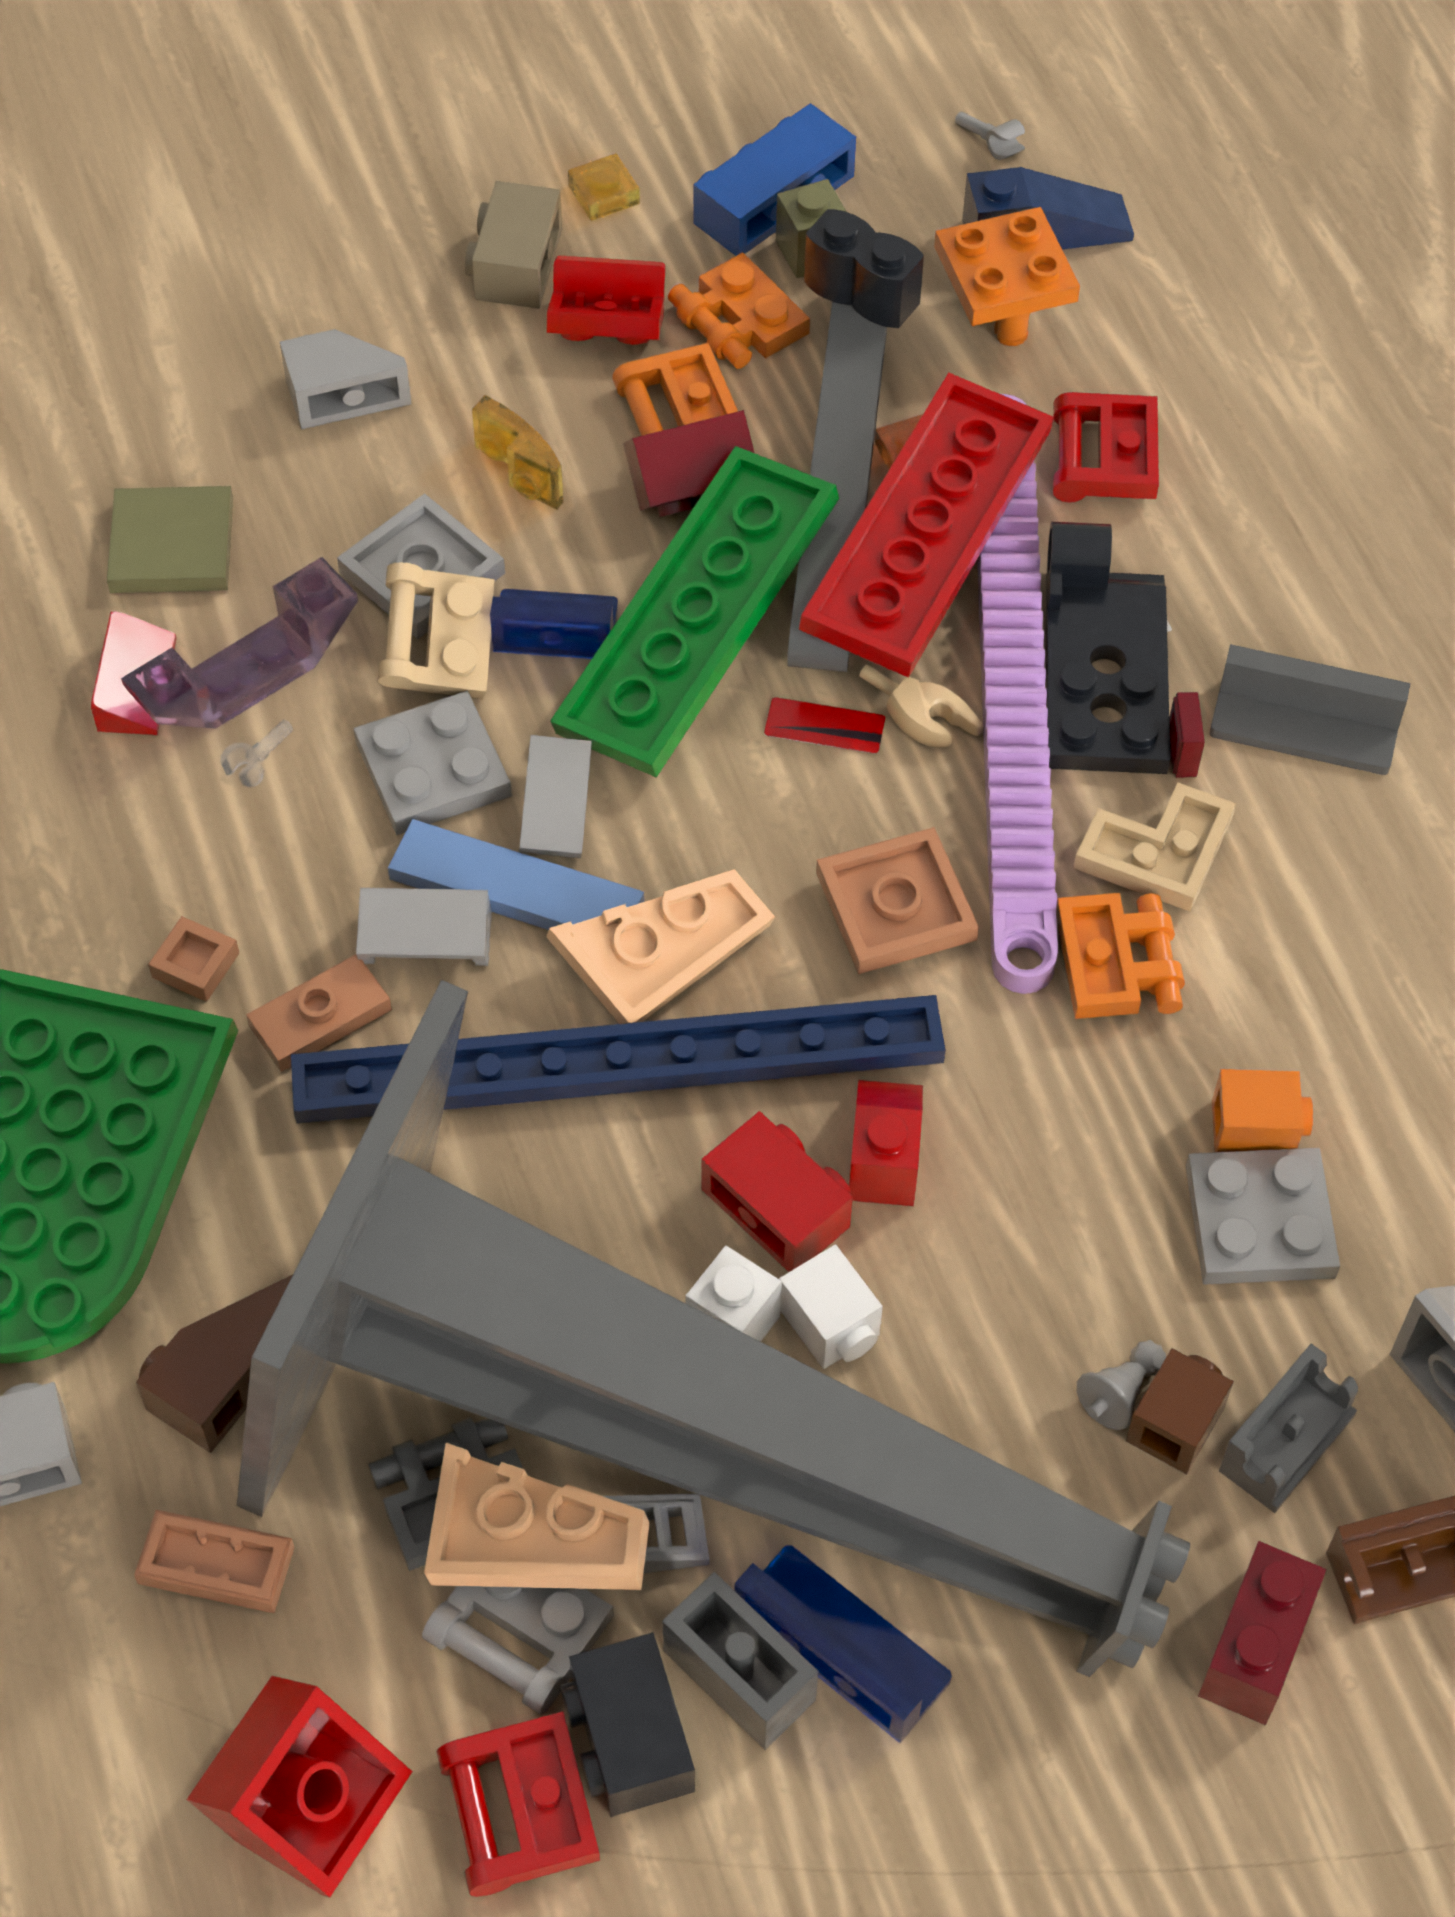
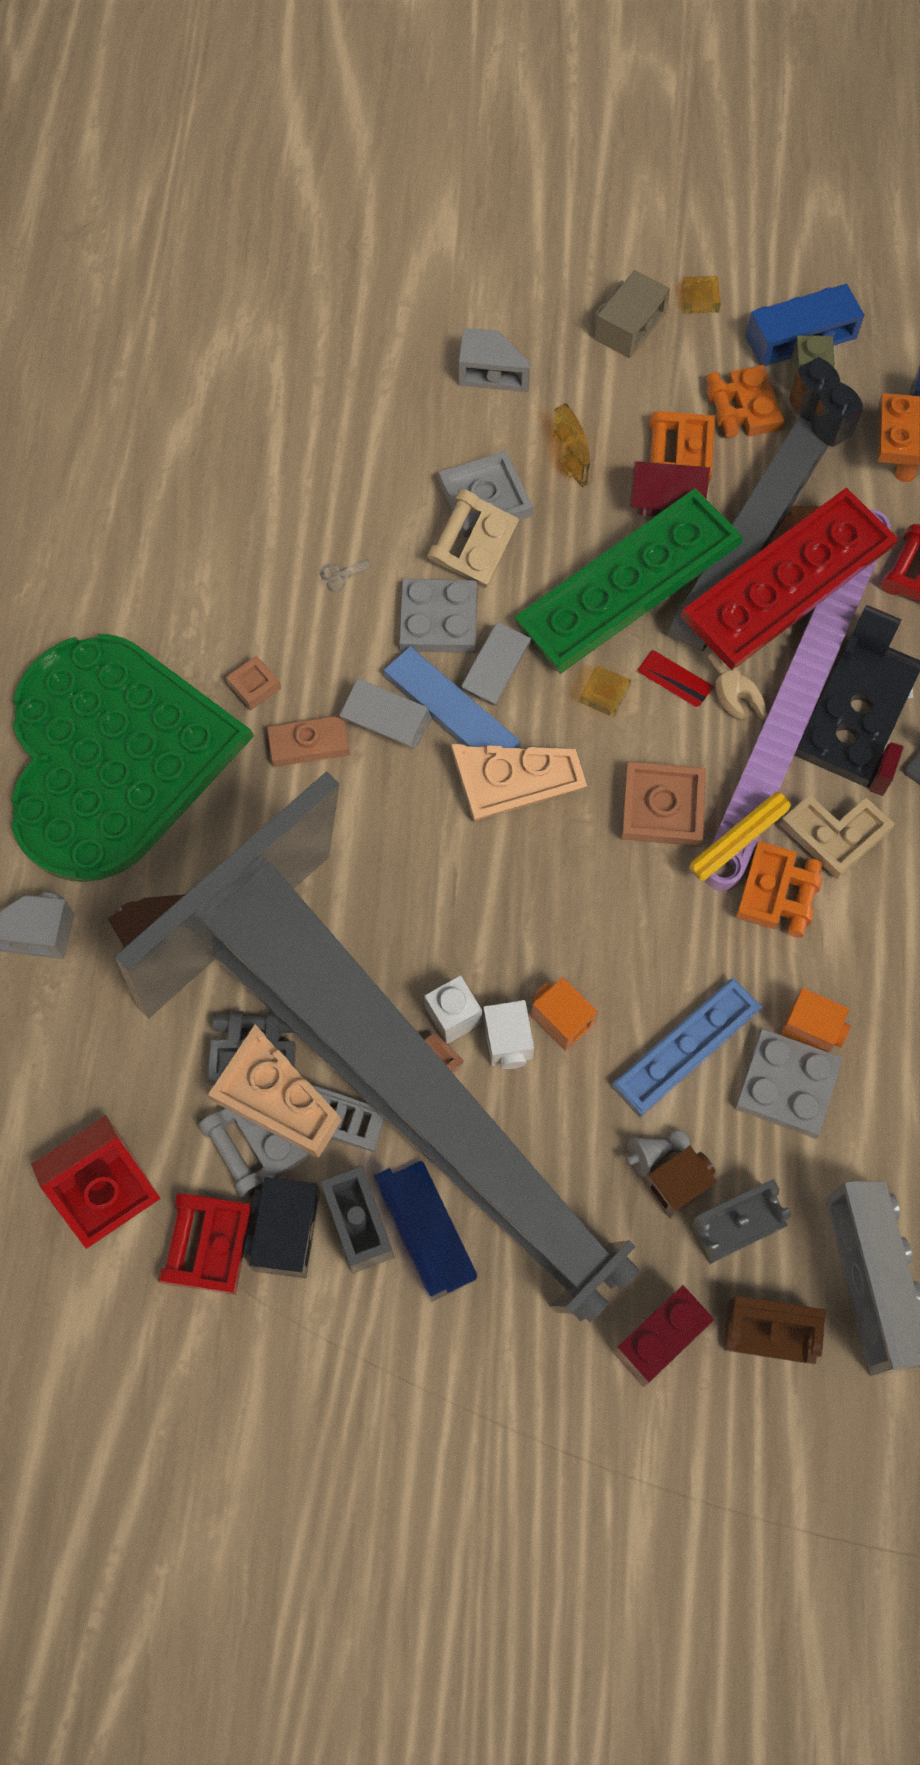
camera: 25 degrees right, 10 degrees up
slope [91,611,177,735] -> none
olive tile [107,486,233,593] -> none
slope [121,557,358,729] -> none
nougat plate [134,1510,295,1614] -> none
dark blue plate [291,995,946,1124] -> none
clear blue panel [490,589,618,659] -> none
red bracket [547,255,666,345] -> none
red brick [701,1111,853,1272] -> none
red slope [849,1080,923,1206] -> none
none -> orange brick [531,977,598,1051]
none -> clear yellow plate [580,665,632,718]
none -> medium blue tile [612,978,762,1118]
none -> yellow axle [689,792,791,881]

